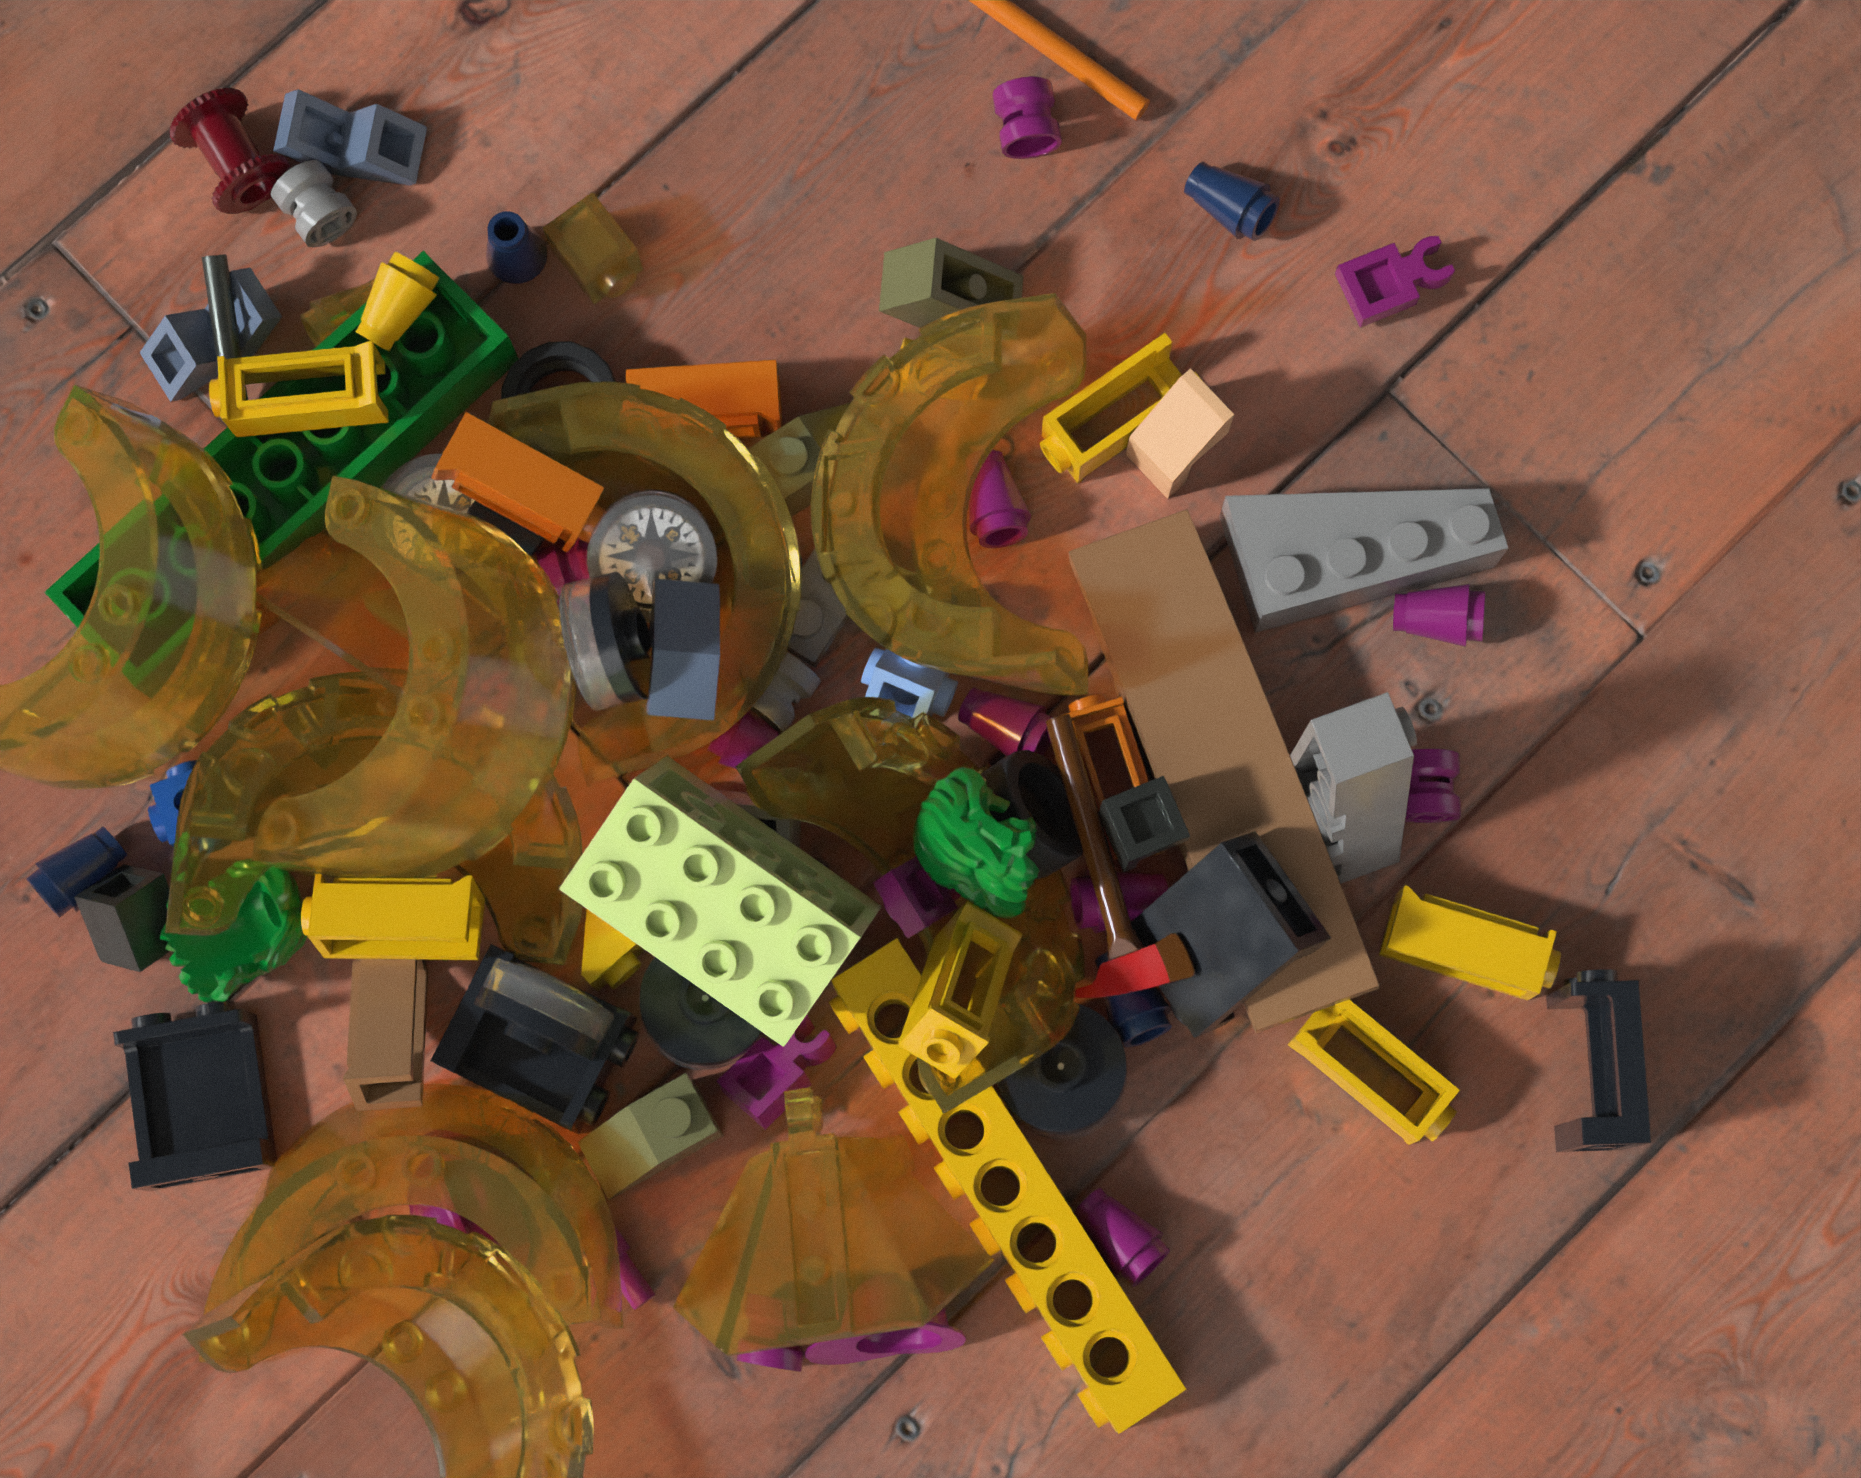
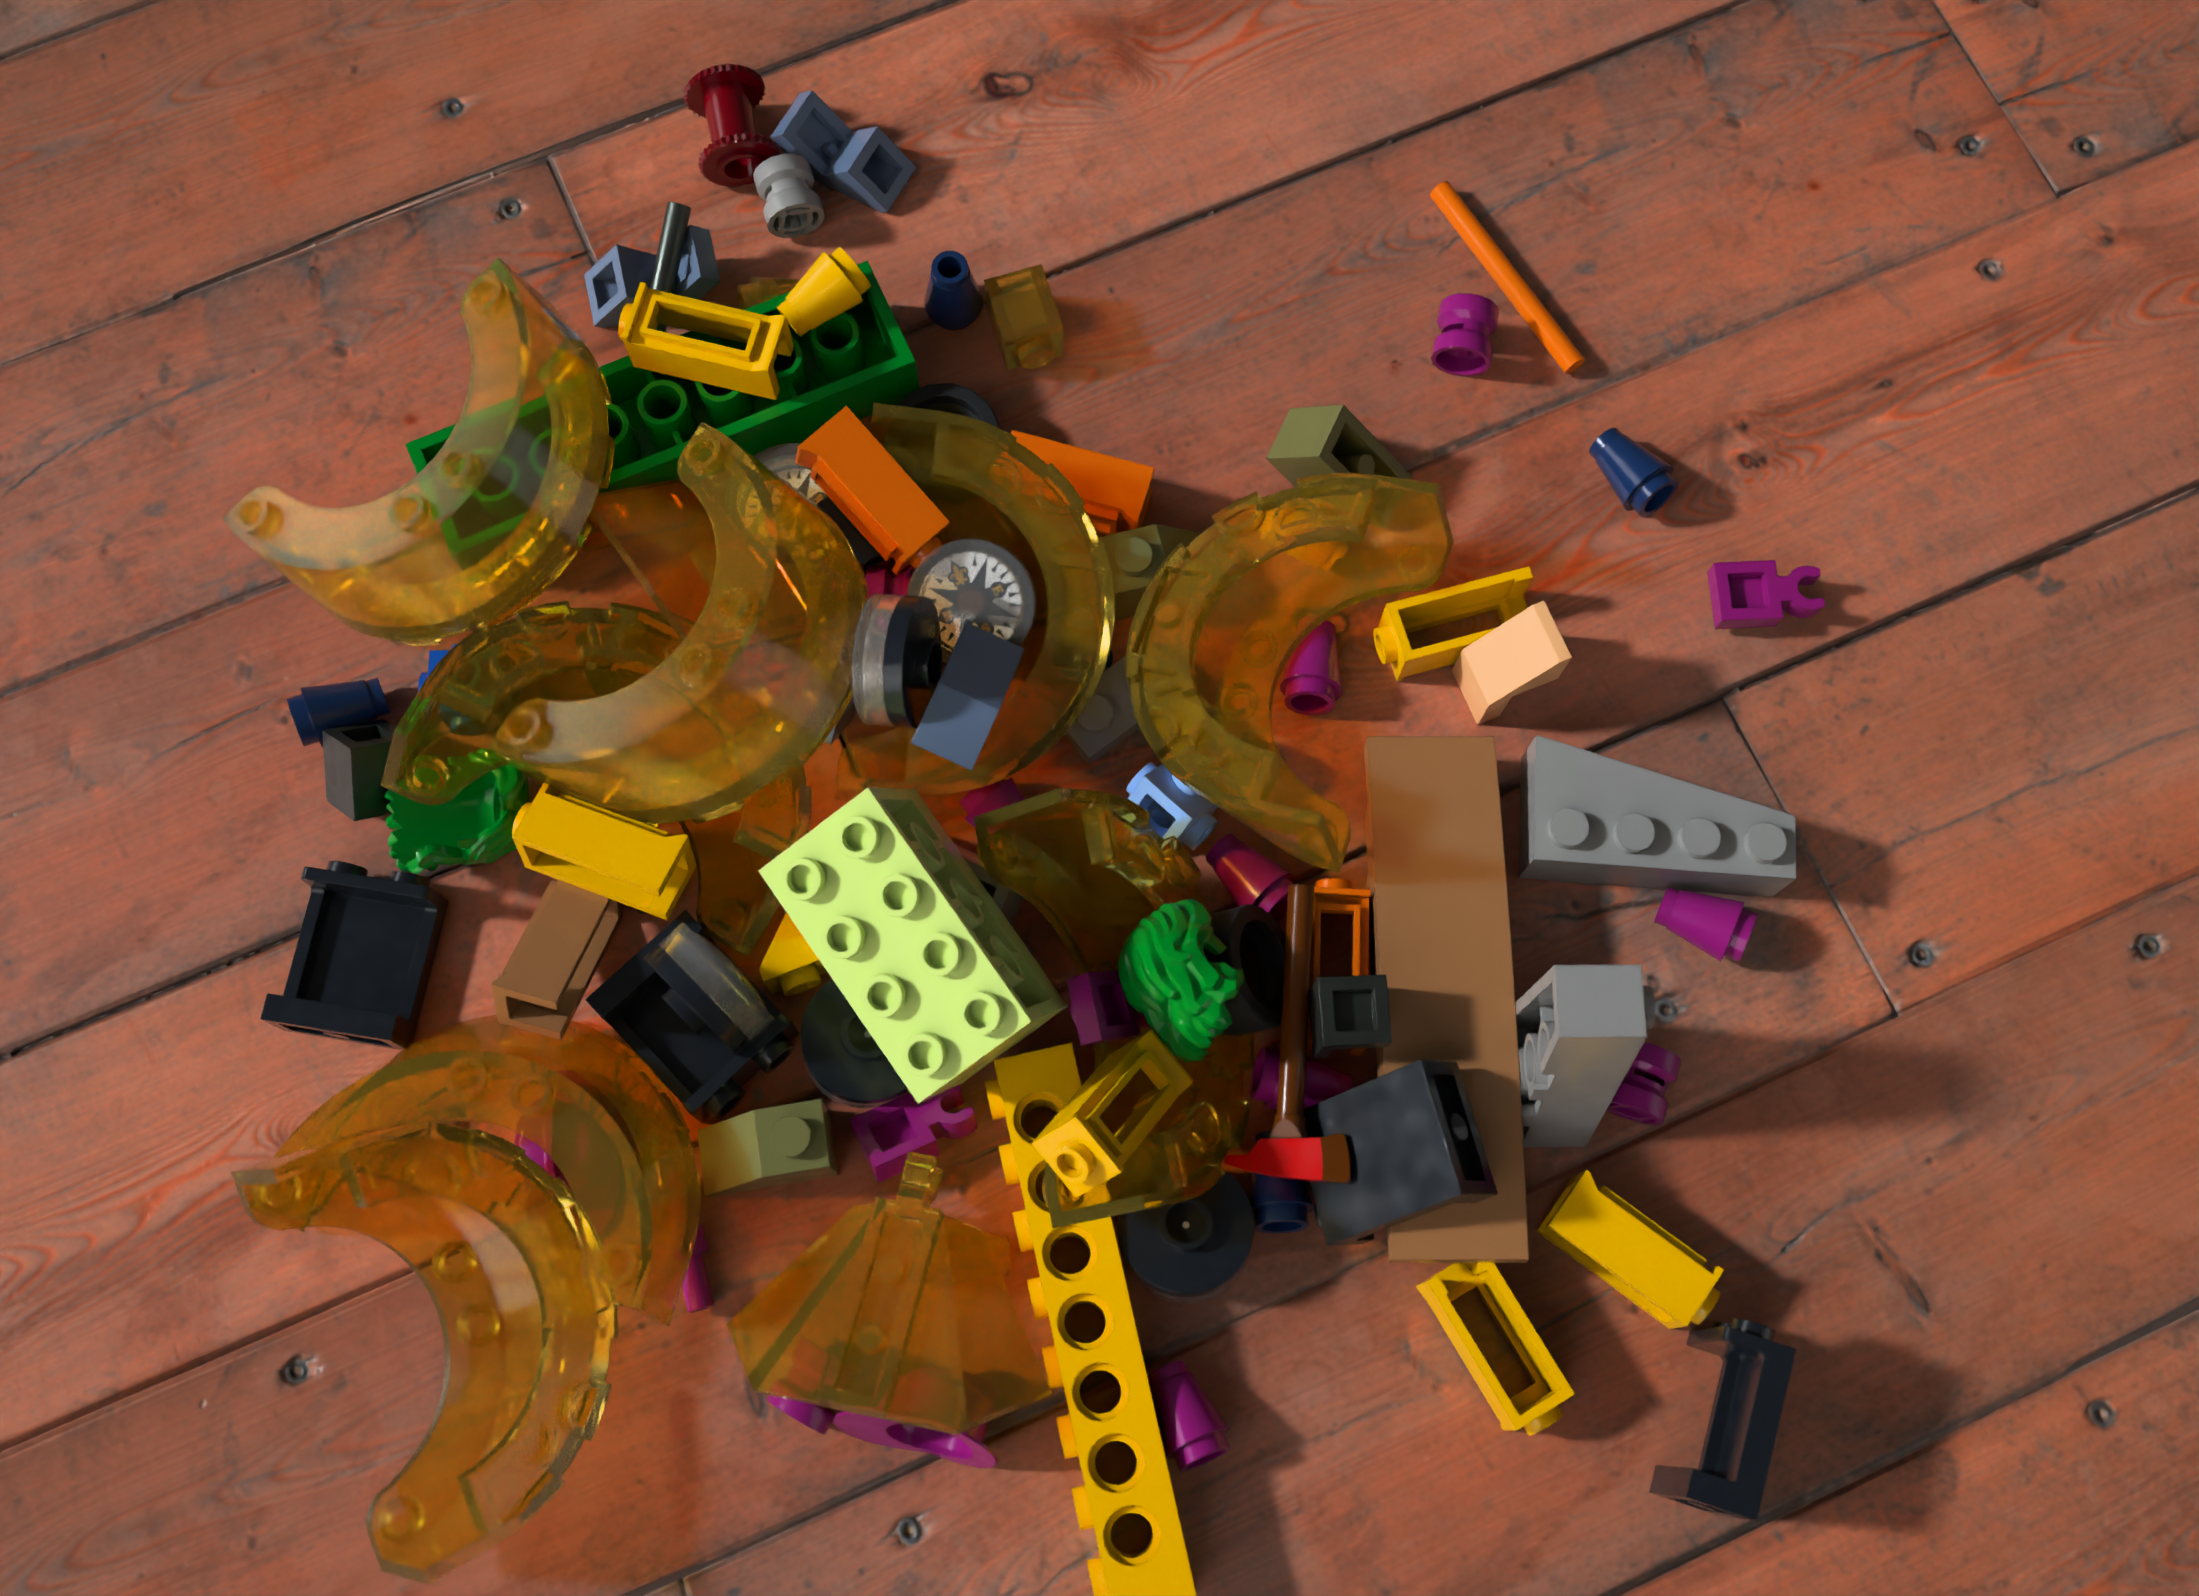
camera: 15 degrees right, 5 degrees down
light grey wheel [733,645,821,733] -> none

